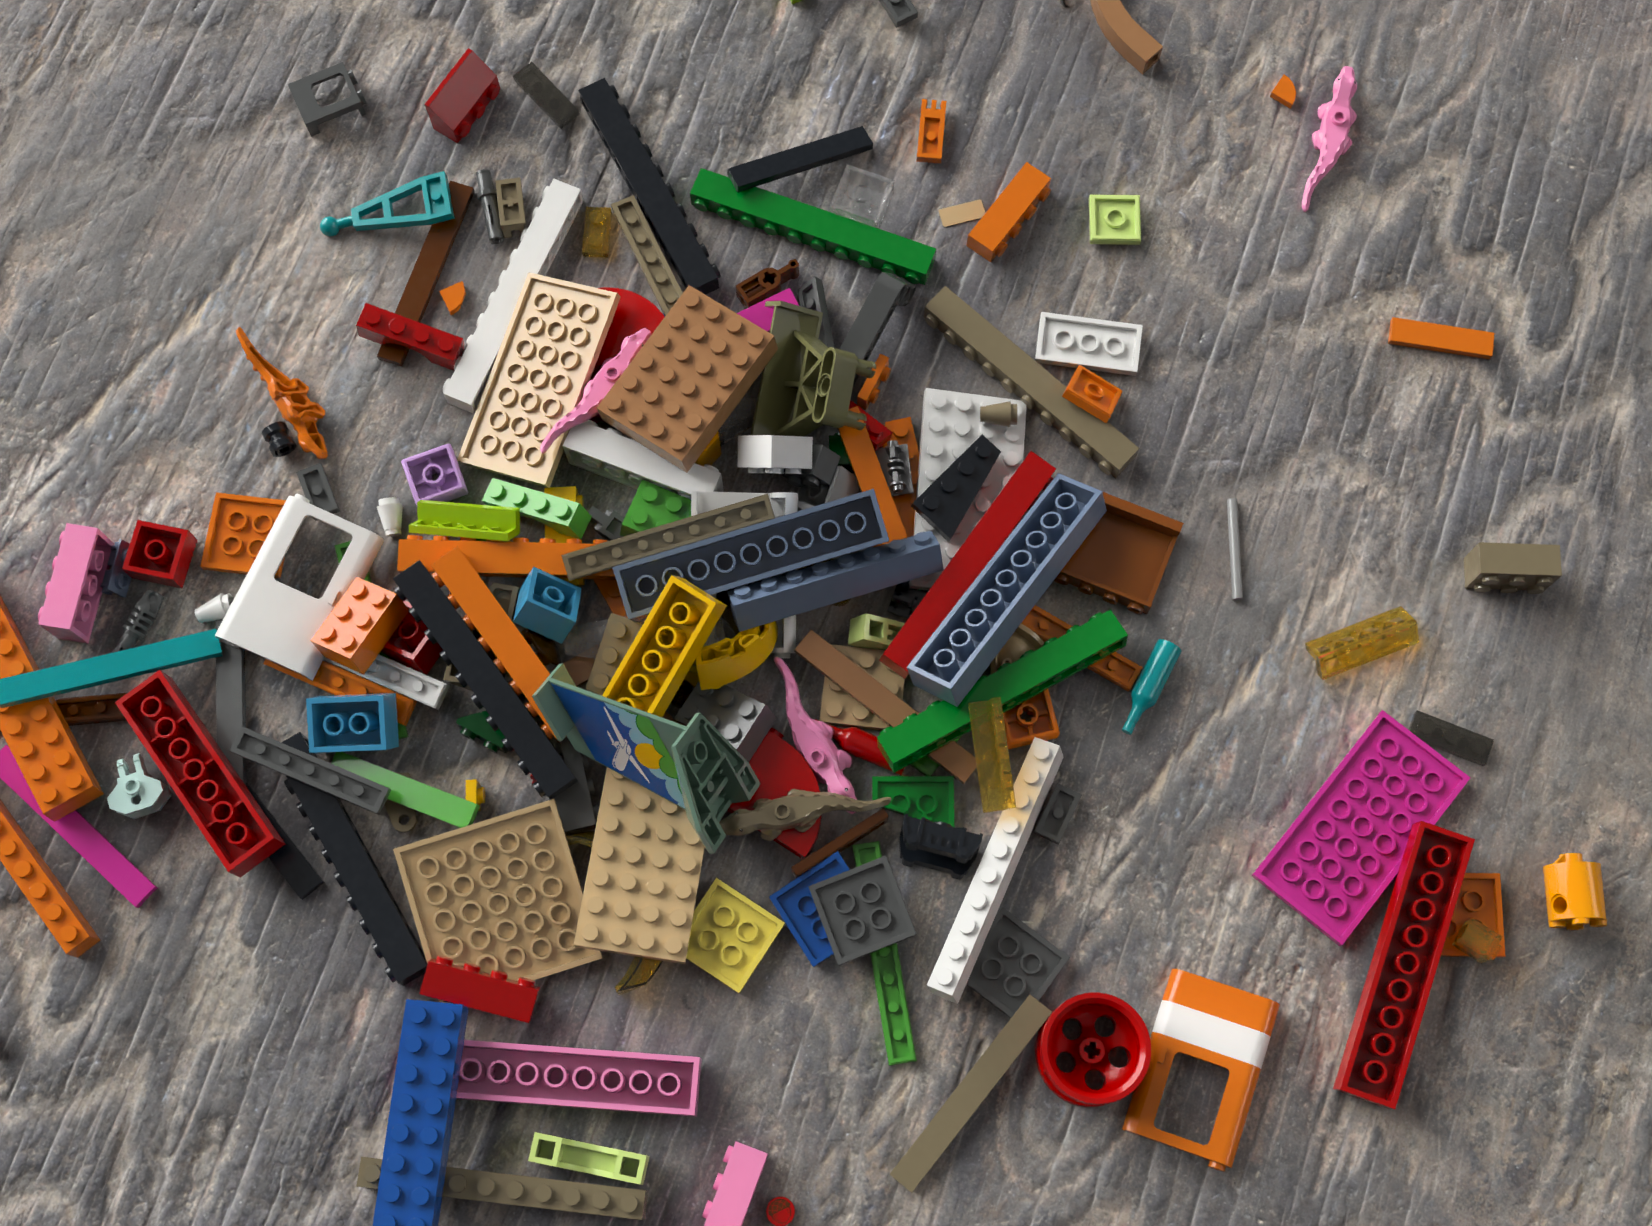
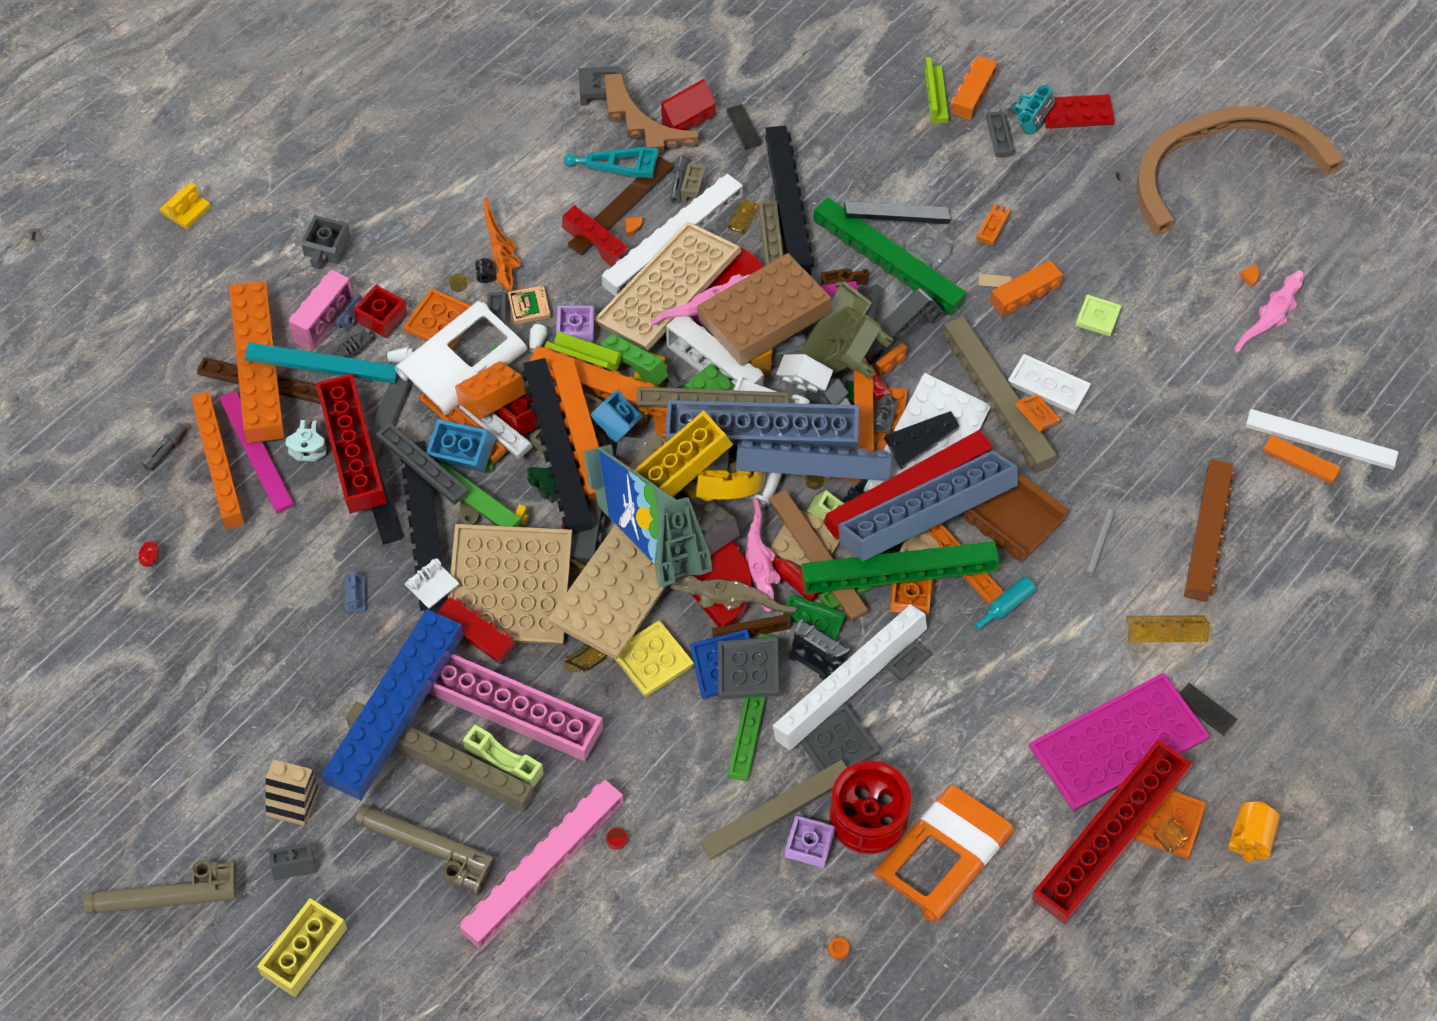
camera: 20 degrees right, 15 degrees down
clear yellow fence [968,697,1016,813] -> none
dark tan cone [980,401,1017,427] -> none
dark tan brick [1464,542,1562,594] -> none
none -> dark grey hinge [301,215,351,268]
none -> sand blue hinge [345,571,365,613]
none -> white hinge [405,558,459,609]
none -> clear yellow tile [449,274,468,292]
none -> light nougat tile [508,286,551,324]
none -> medium nougat arch [605,74,698,155]
none -> lavender brick [784,816,835,868]
none -> dark orange brick [1183,459,1235,602]
none -> white tile [1245,409,1398,470]

